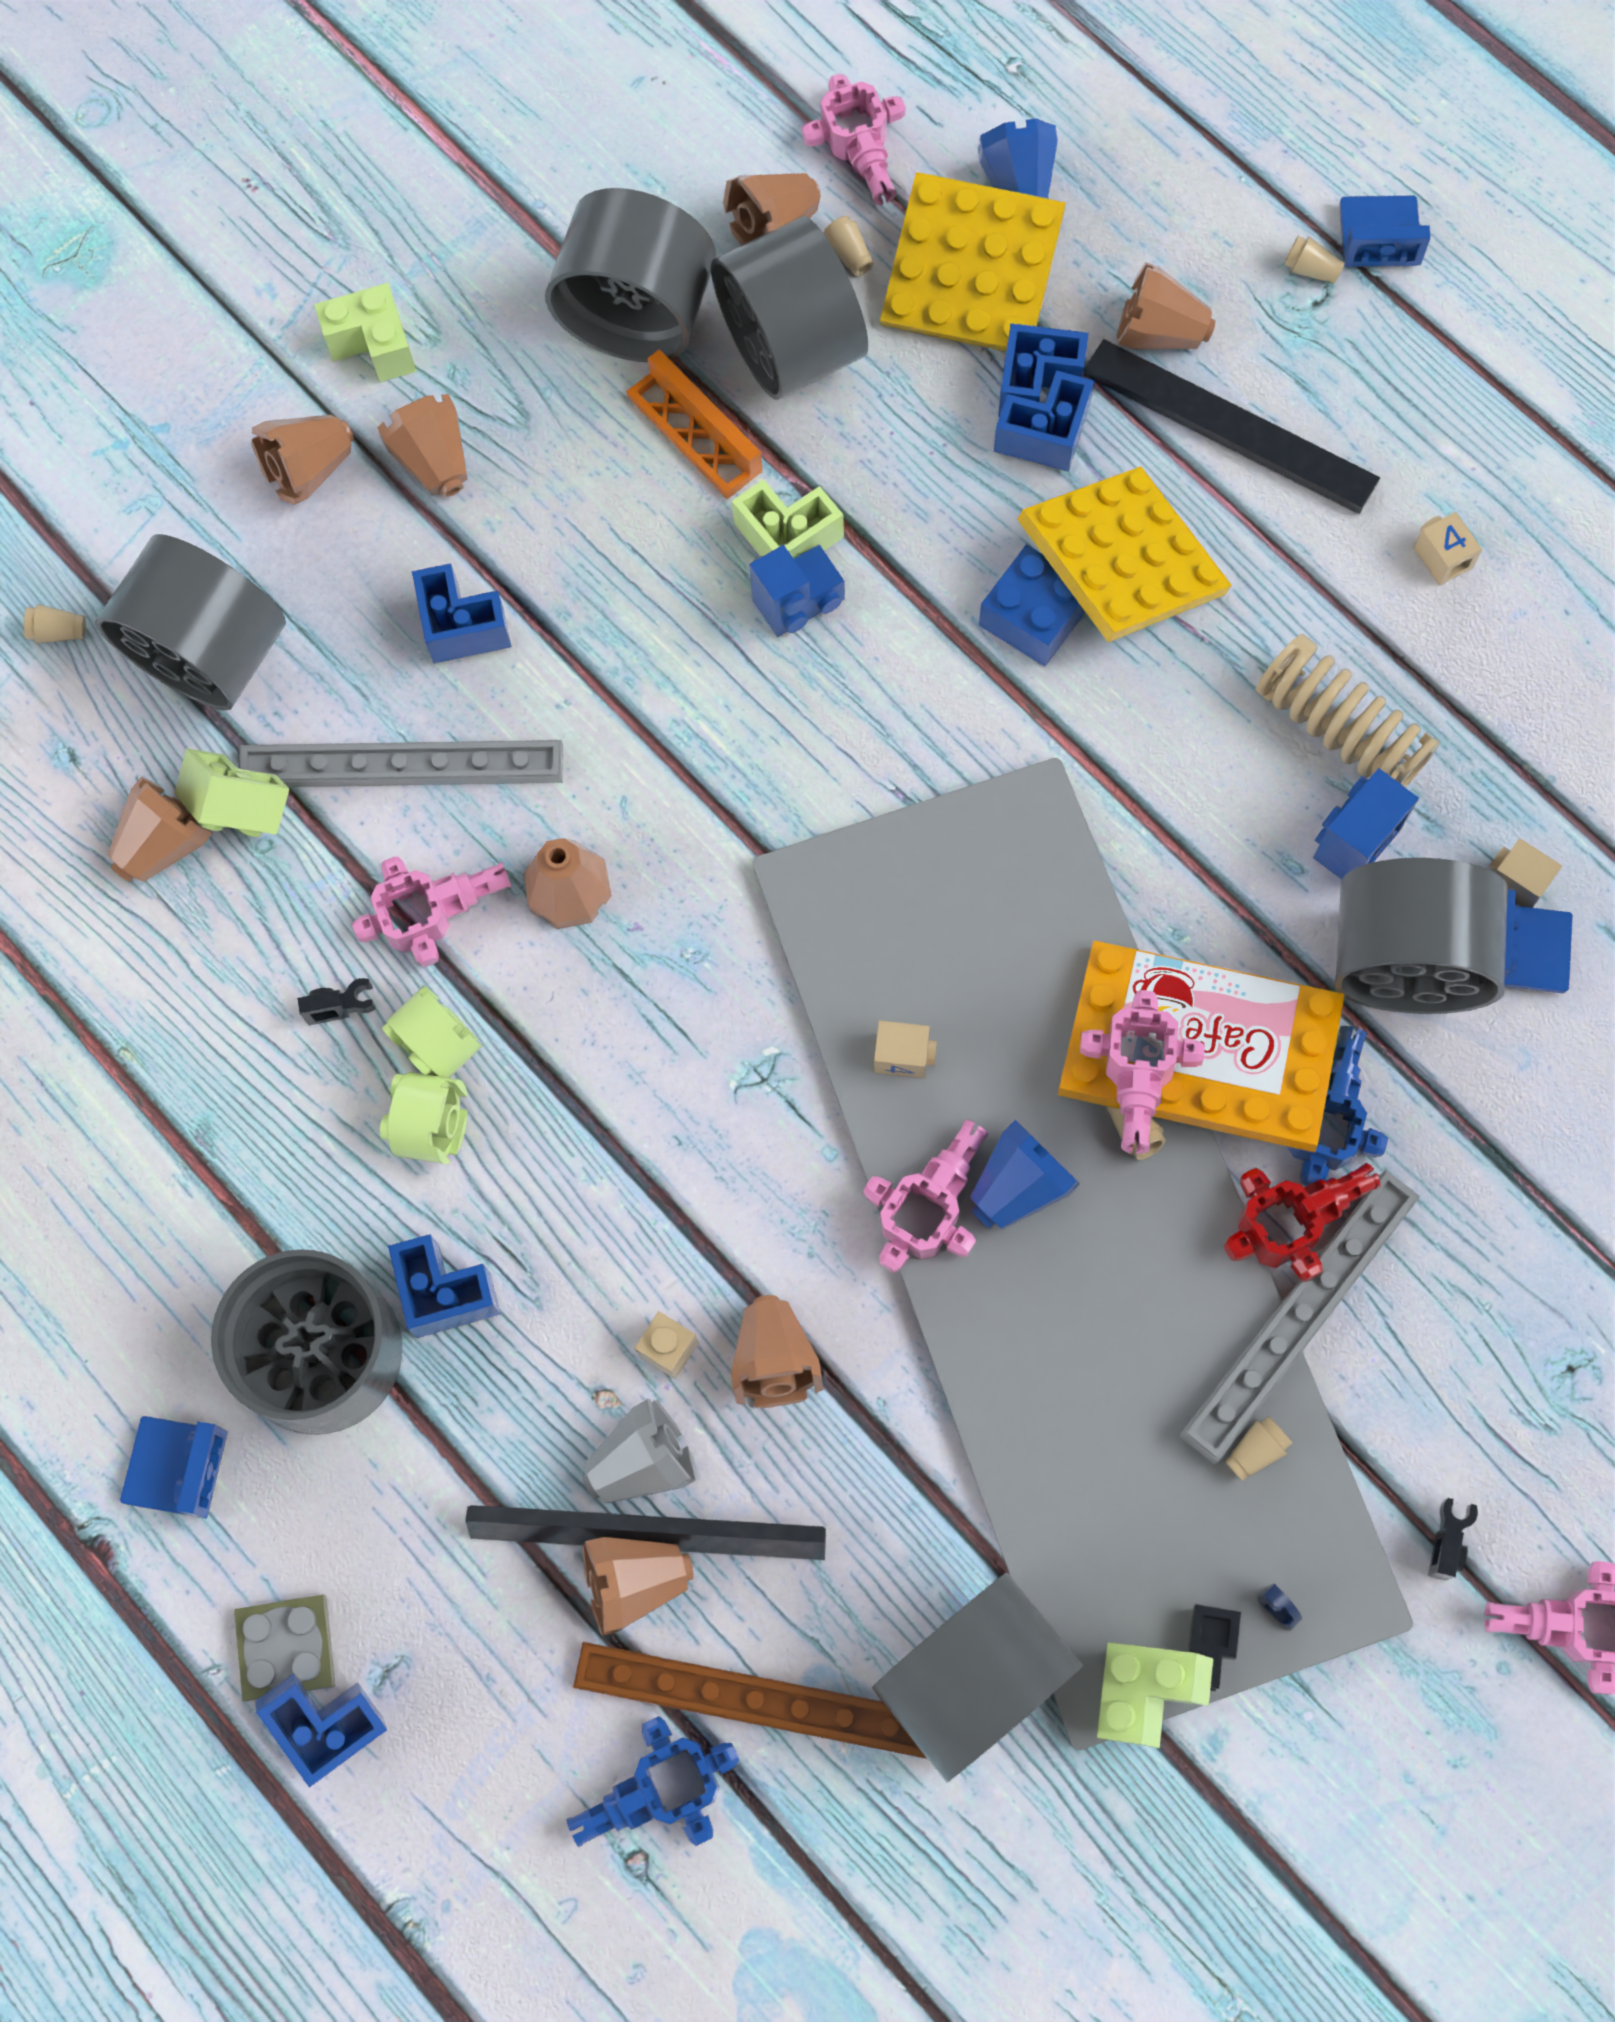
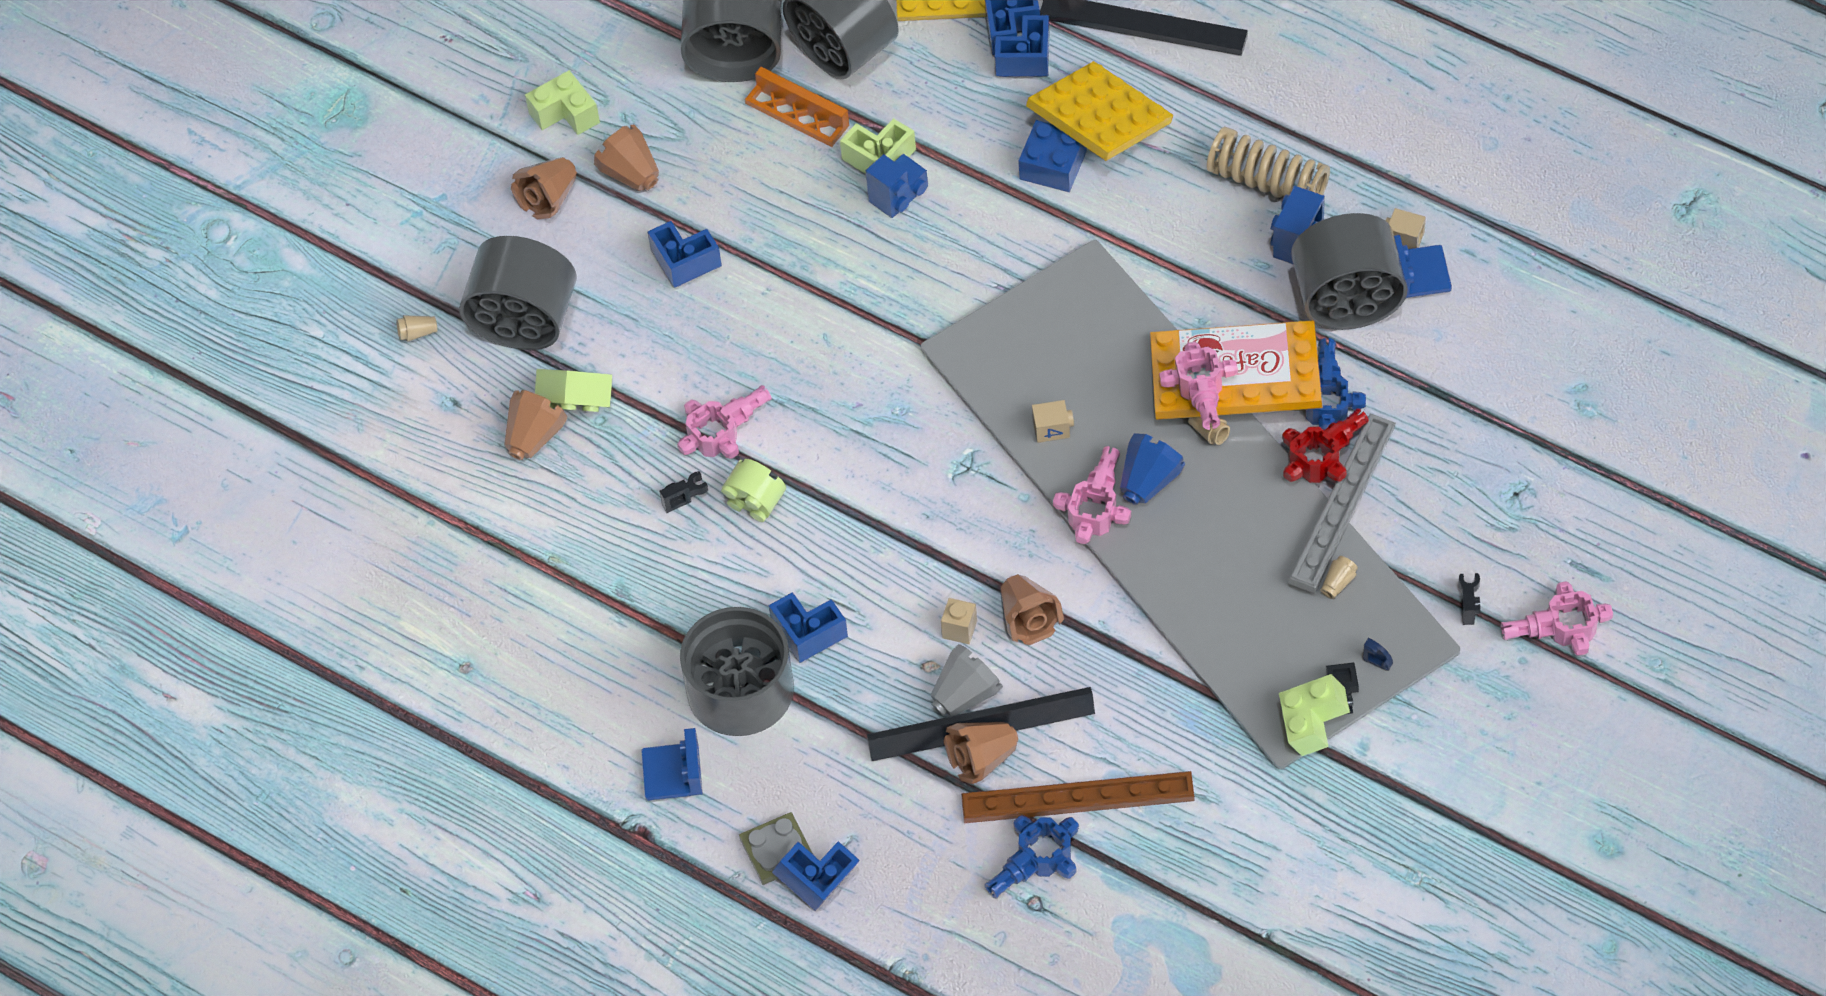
camera: 15 degrees left, 15 degrees down
light grey tile [238,740,563,787] -> none
yellowish green brick [380,1072,468,1164] -> none
nougat cone [523,838,612,929] -> none
dark grey wheel [871,1573,1083,1783] -> none
tan brick [1414,512,1482,586] -> none

